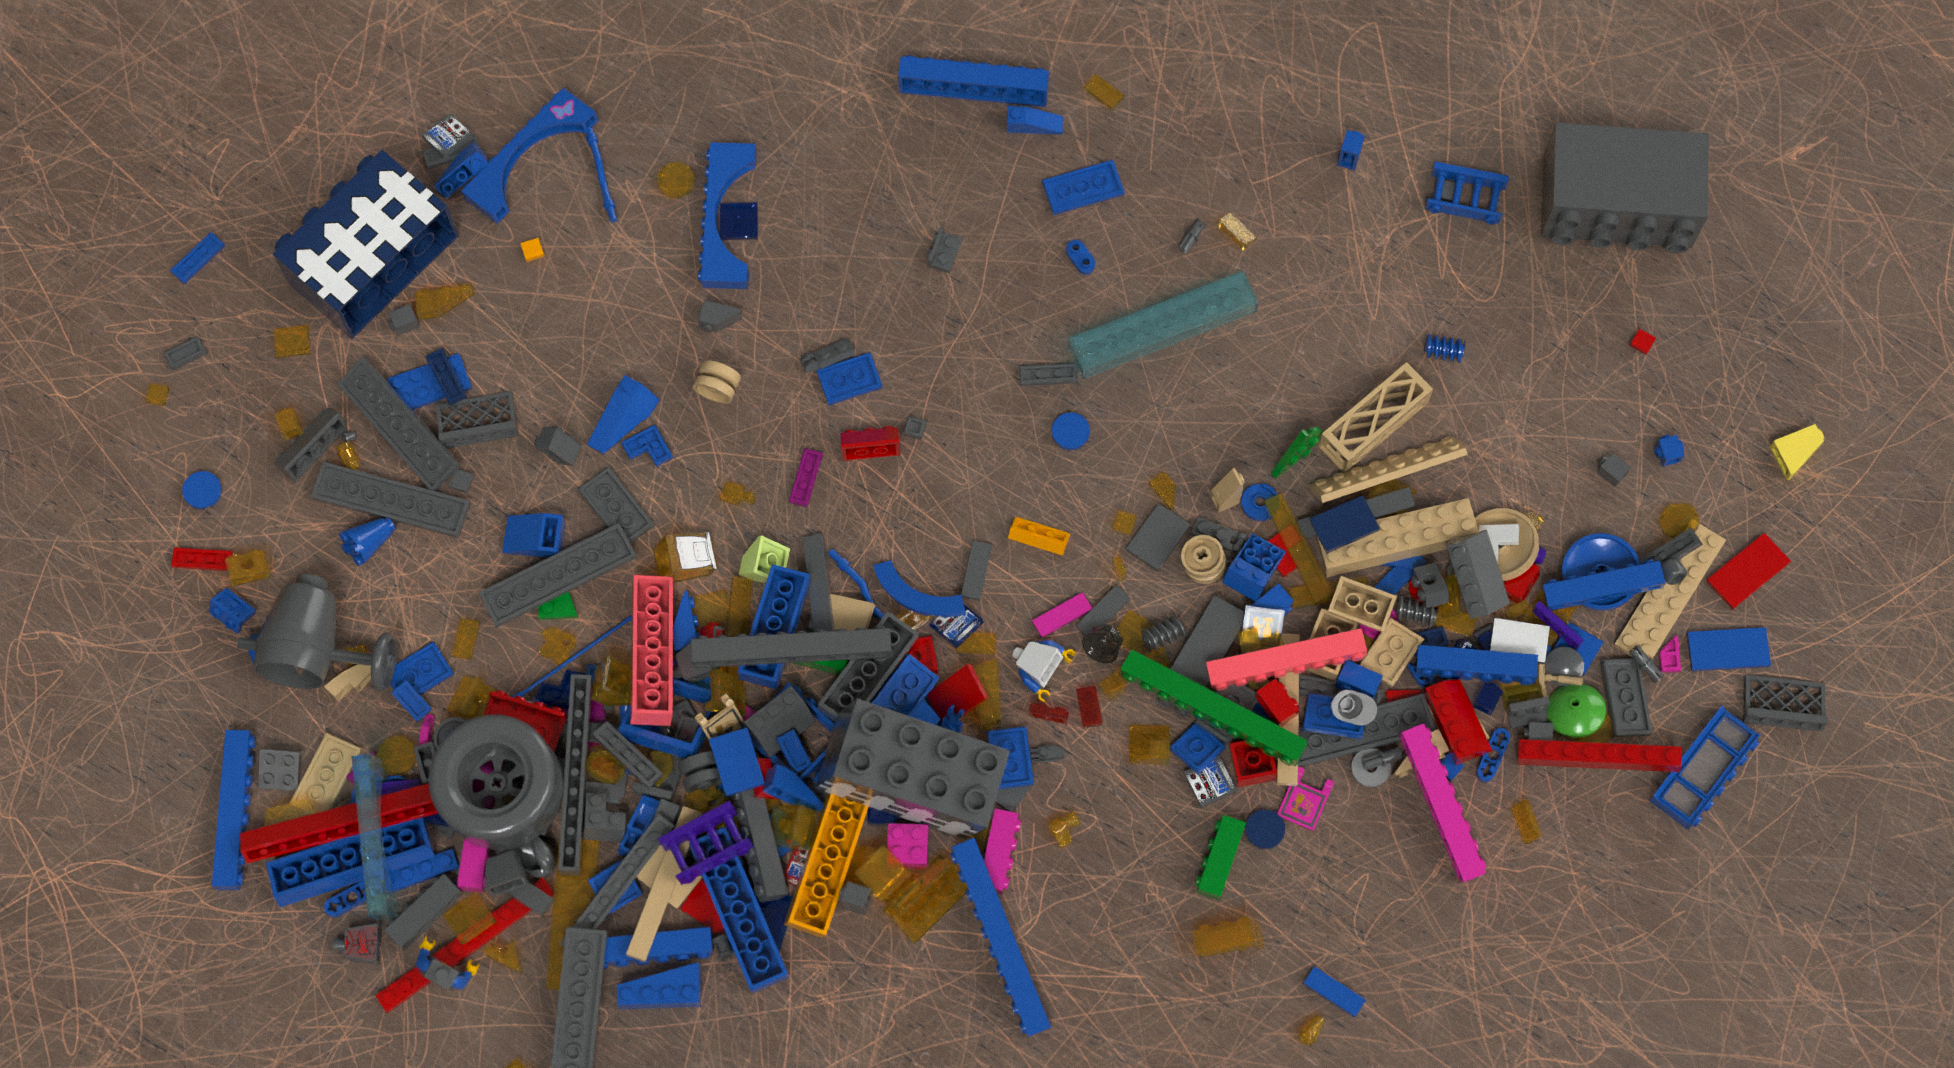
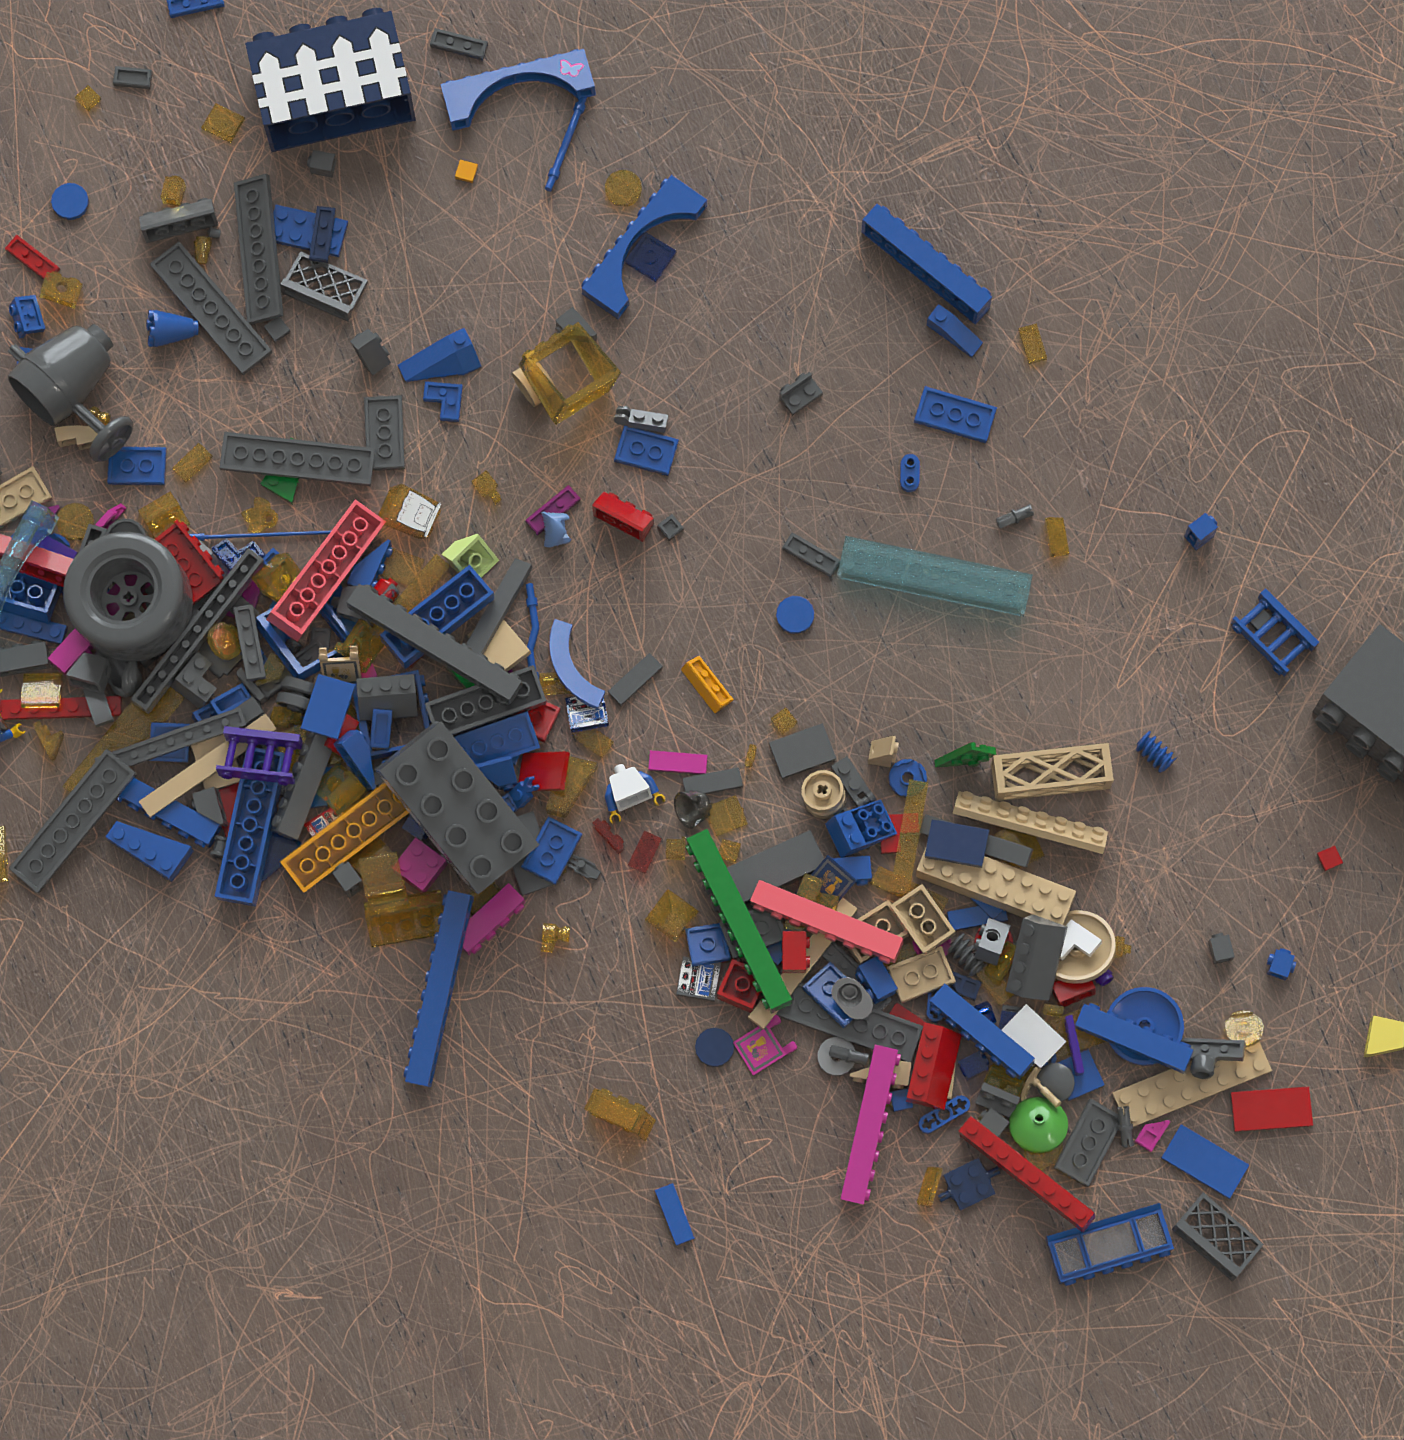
camera: 35 degrees right, 5 degrees up
blue tile [391,680,432,722] -> none
clear yellow slope [415,284,475,320] -> none
tile [421,114,474,158] -> none
blue slope [434,142,489,199] -> none
blue slope [502,513,566,558] -> none
dark grey piece [1141,616,1186,653] -> none
clear yellow tile [1149,471,1176,511] -> none
green brick [1195,815,1246,901] -> none
clear yellow cone [1298,1015,1325,1046] -> none
none -> dark grey slope [191,787,229,827]
none -> clear yellow windscreen [519,322,622,425]
none -> medium blue hair [541,512,571,547]
none -> dark blue plate [937,1158,1001,1211]

